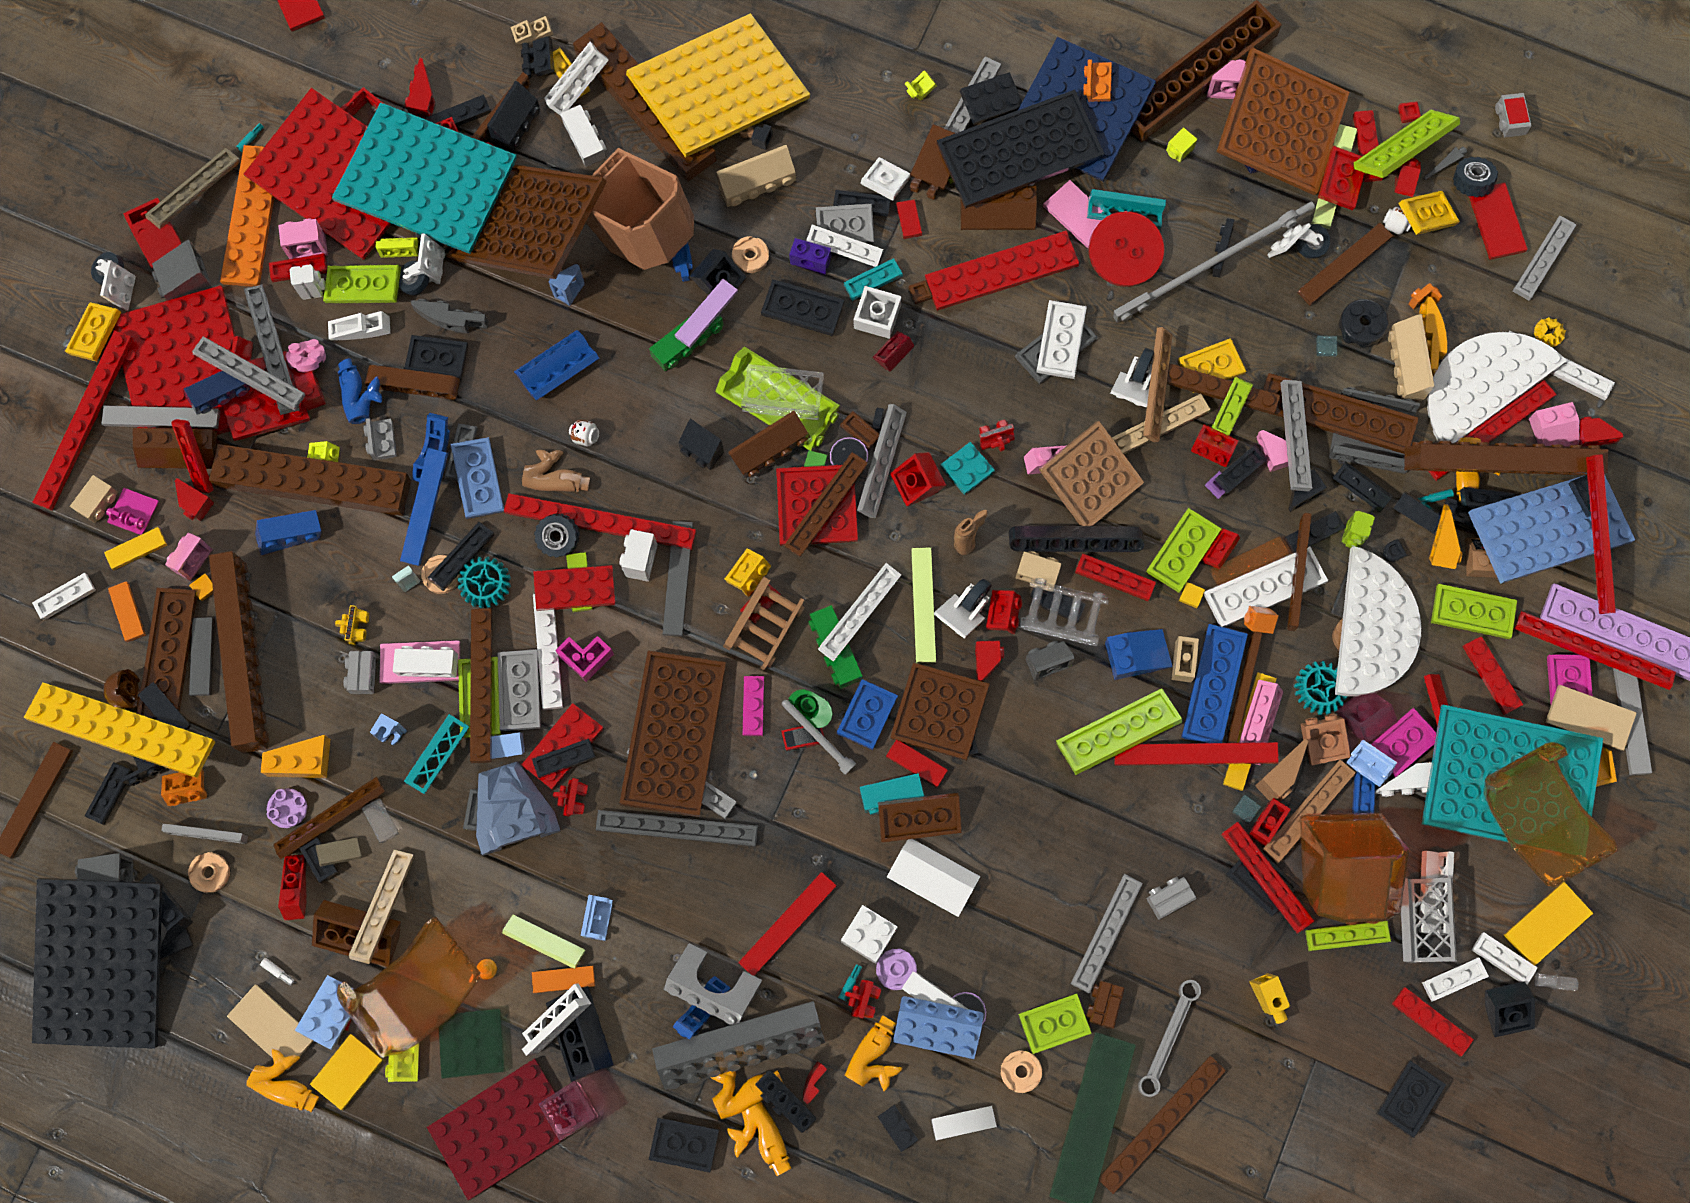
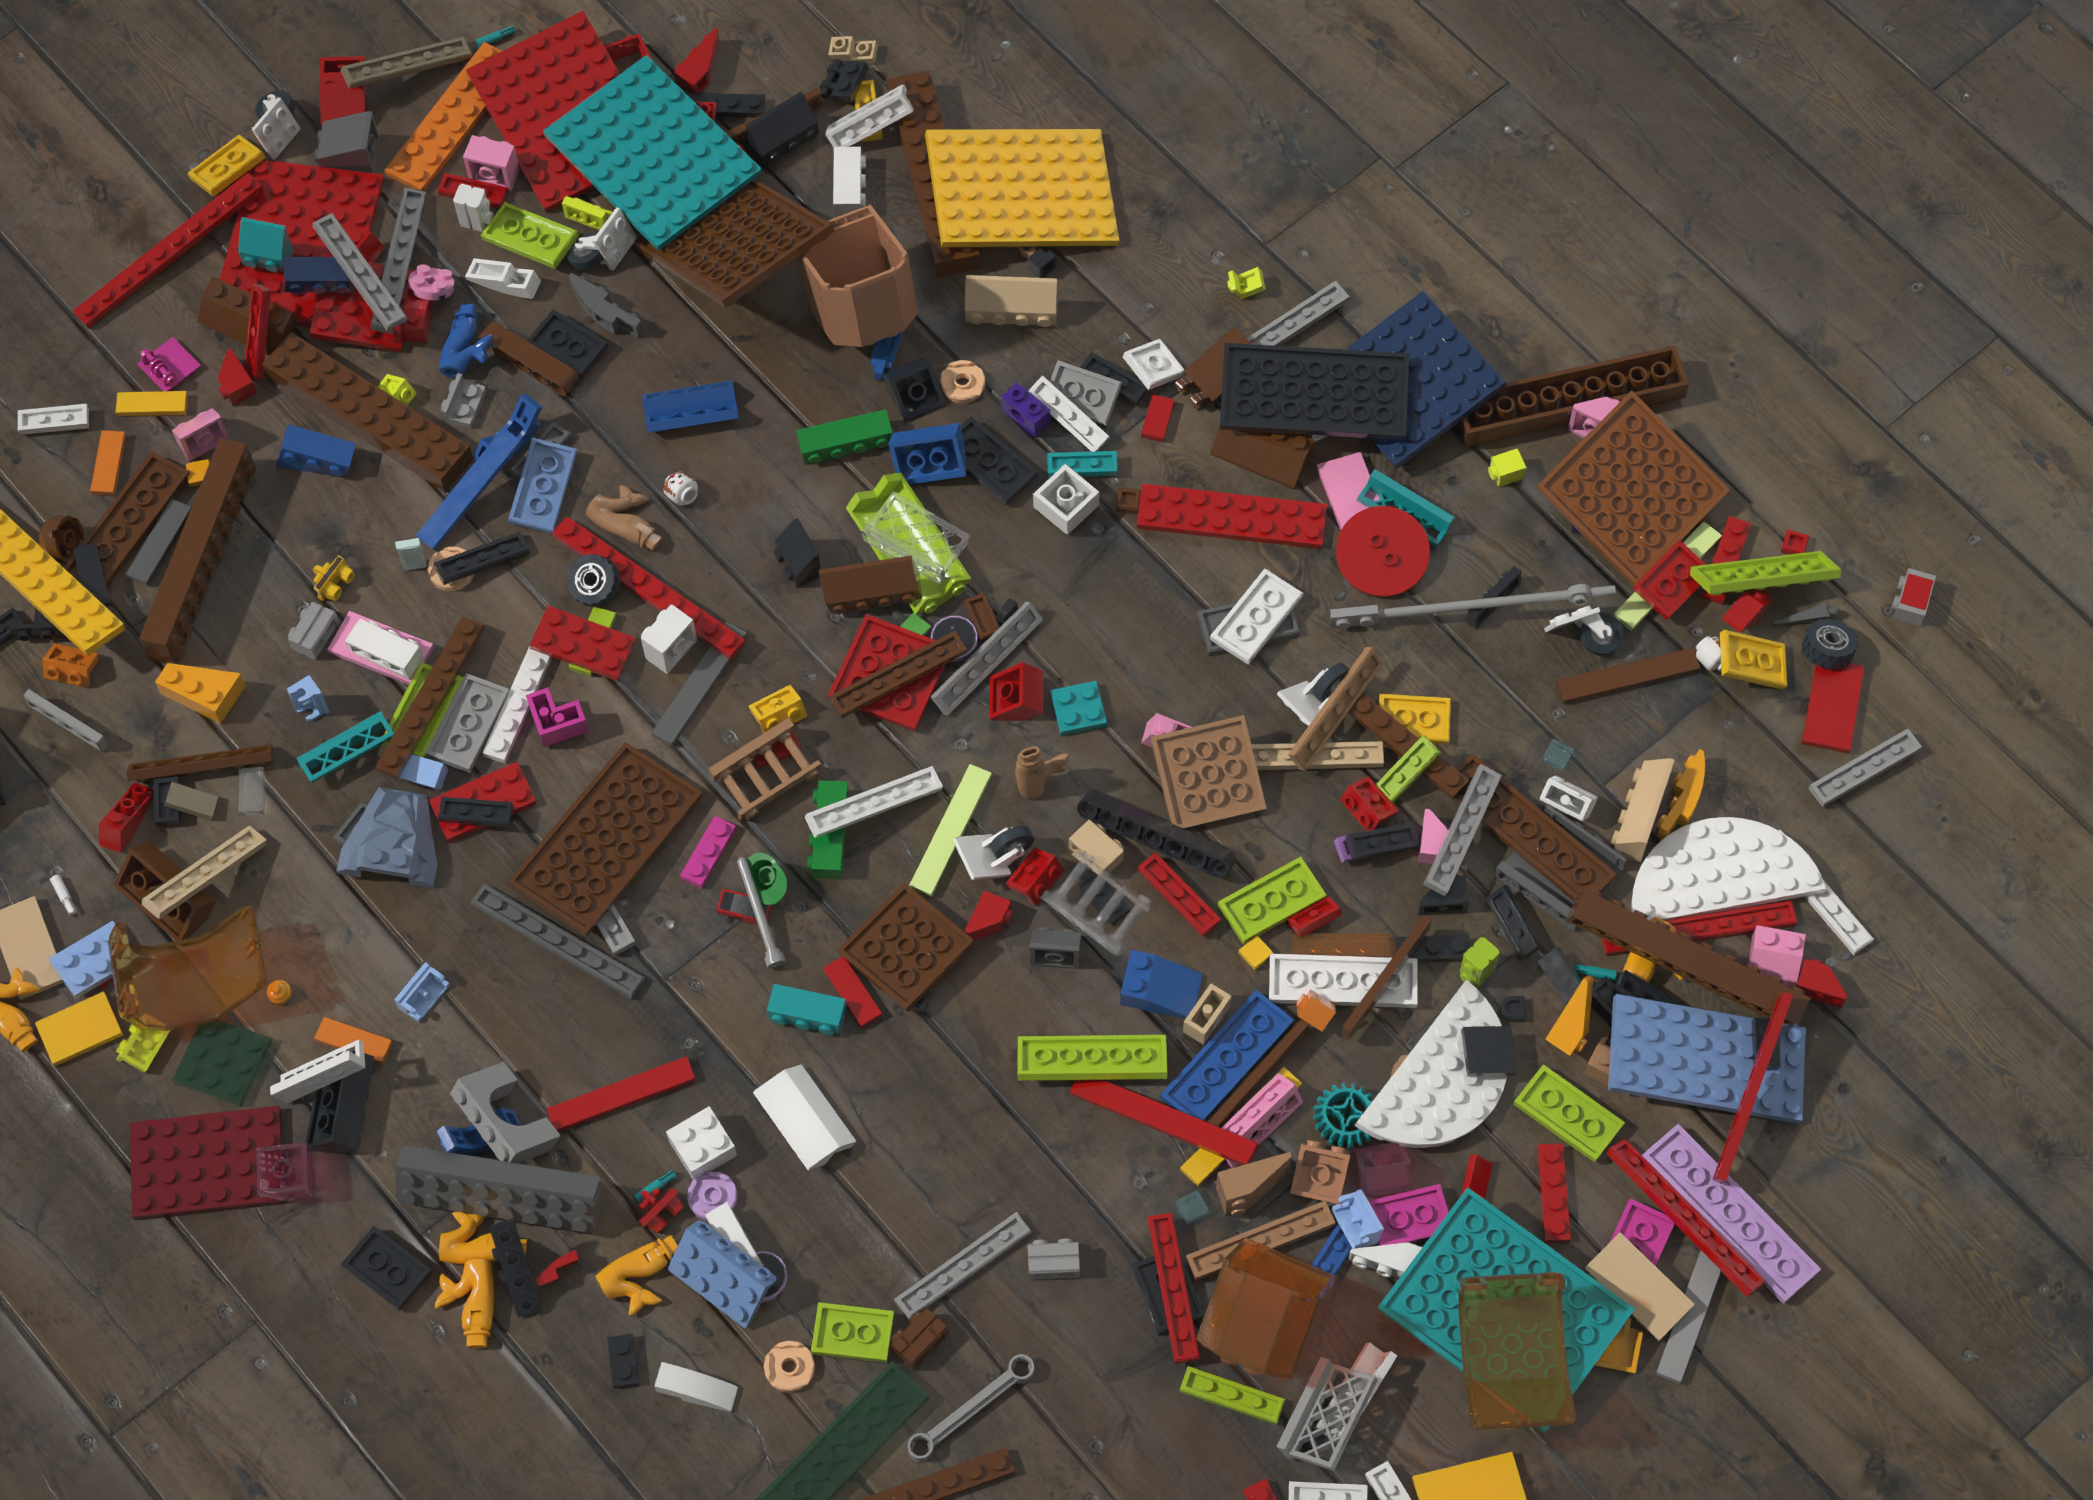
camera: 25 degrees right, 10 degrees down
tan brick [70,475,118,523] -> none
light grey tile [102,406,220,429] -> none
light nougat tile [188,852,230,893] -> none
lavender dish [267,788,307,828] -> none
teal gear [458,556,511,609] -> none
yellowish green tile [502,915,585,969] -> none
medium blue tile [549,264,585,306] -> none
red hips [553,778,588,817] -> none
lavender tile [675,279,738,348] -> none
blue plate [837,679,898,750] -> none
dark red slope [872,331,914,372] -> none
reddish brown plate [878,793,962,842] -> none
black plate [959,72,1022,125] -> none
red hips [979,420,1015,452] -> none
orange bracket [1084,59,1112,102] -> none
red brick [1248,798,1291,846] -> none
yellow torso [1249,973,1290,1024] -> none
black plate [1338,299,1389,348] -> none
orange bracket [1409,283,1442,309] -> none
yellow gear [1534,317,1566,347] -> none
none -> teal slope [238,217,294,272]
none -> blue slope [889,423,967,484]
none -> black tile [1461,1026,1517,1076]
none -> white brick [1539,775,1598,821]

